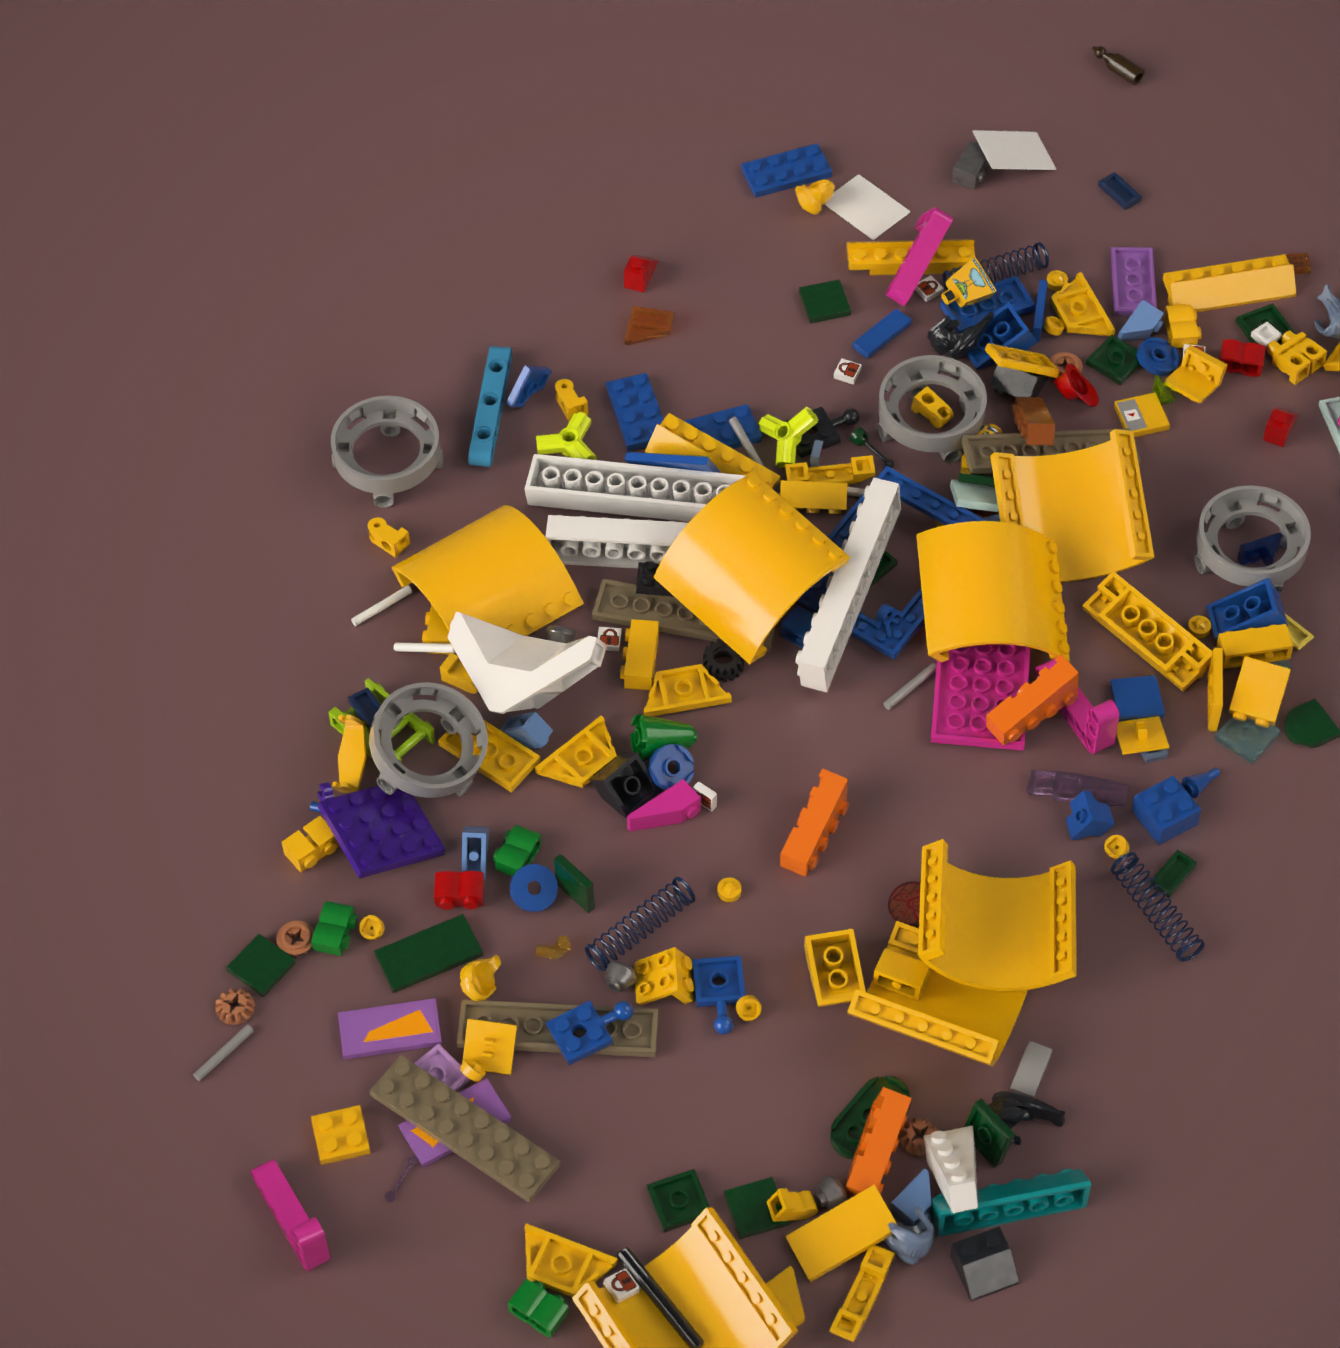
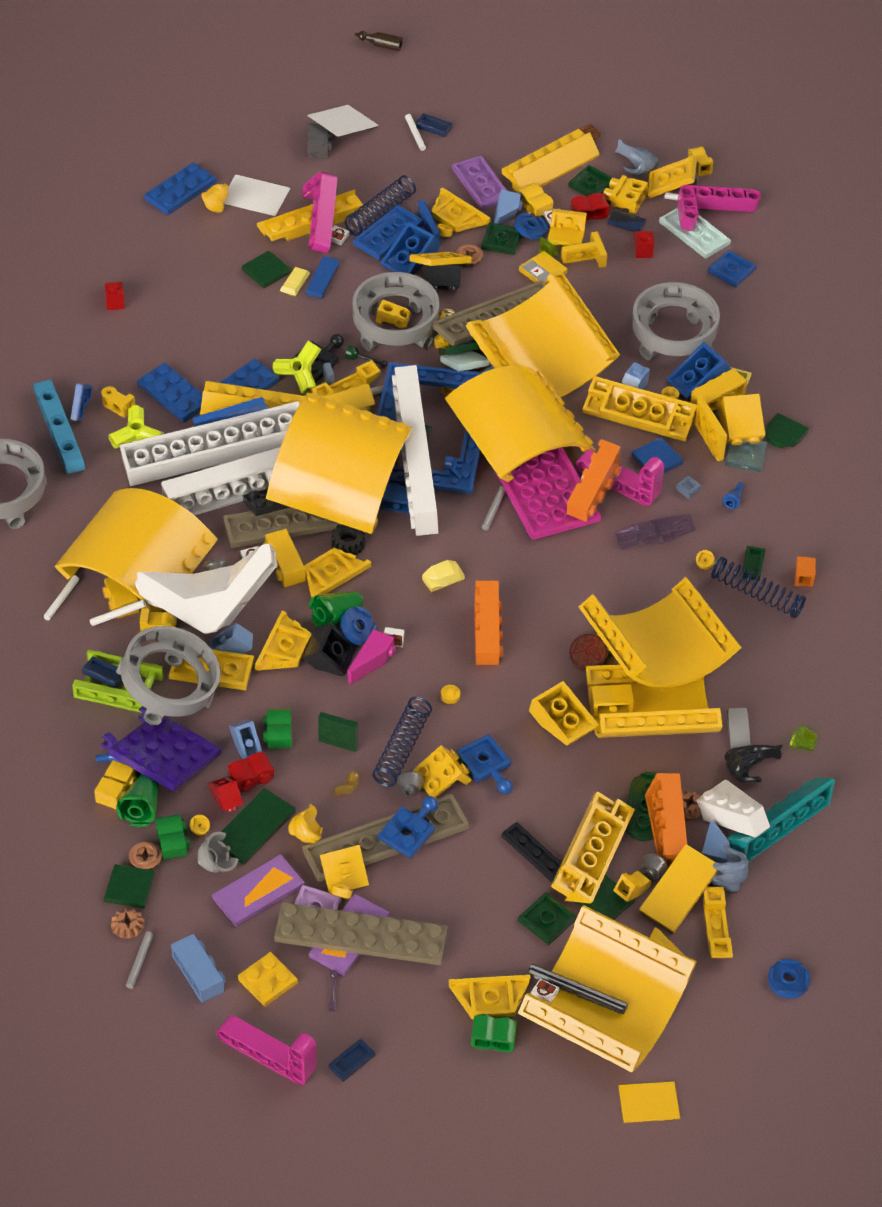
camera: 30 degrees left, 5 degrees down
yellow piece [332,715,367,793] -> none
yellow leg [367,517,410,558] -> none
blue tile [510,864,558,912] -> none
clear orange wing [624,306,674,345] -> none
light grey bar [729,417,765,467] -> none
yellow tile [736,995,762,1021] -> none
tile [834,358,862,385] -> none
black hair [927,312,994,360] -> none
yellow torso [941,257,996,308] -> none
black slope [950,1226,1019,1301] -> none
dark green tile [964,1099,1016,1168] -> none
dark orange brick [1011,397,1055,445] -> none
yellow tile [1046,270,1068,291] -> none
red piece [1054,363,1099,407] -> none
blue brick [1065,790,1115,841] -> none
yellow piece [1116,716,1169,755] -> none
blue brick [1131,775,1201,845] -> none
clear blue slope [1237,532,1283,566] -> none
white tile [1251,322,1282,349] -> none
none -> green cone [116,774,159,828]
none -> medium blue brick [171,934,226,1003]
none -> light grey helmet [197,831,239,873]
none -> red slope [207,777,243,812]
none -> light yellow tile [280,267,310,296]
none -> dark blue tile [329,1038,375,1082]
none -> white bar [405,114,426,151]
none -> light yellow slope [422,560,465,592]
none -> black tile [502,822,562,882]
none -> yellow slope [551,791,635,904]
none -> yellow bracket [561,231,607,268]
none -> tile [608,209,646,232]
none -> medium blue slope [621,362,650,390]
none -> clear neon green slope [790,725,818,751]
none -> orange brick [794,556,816,587]

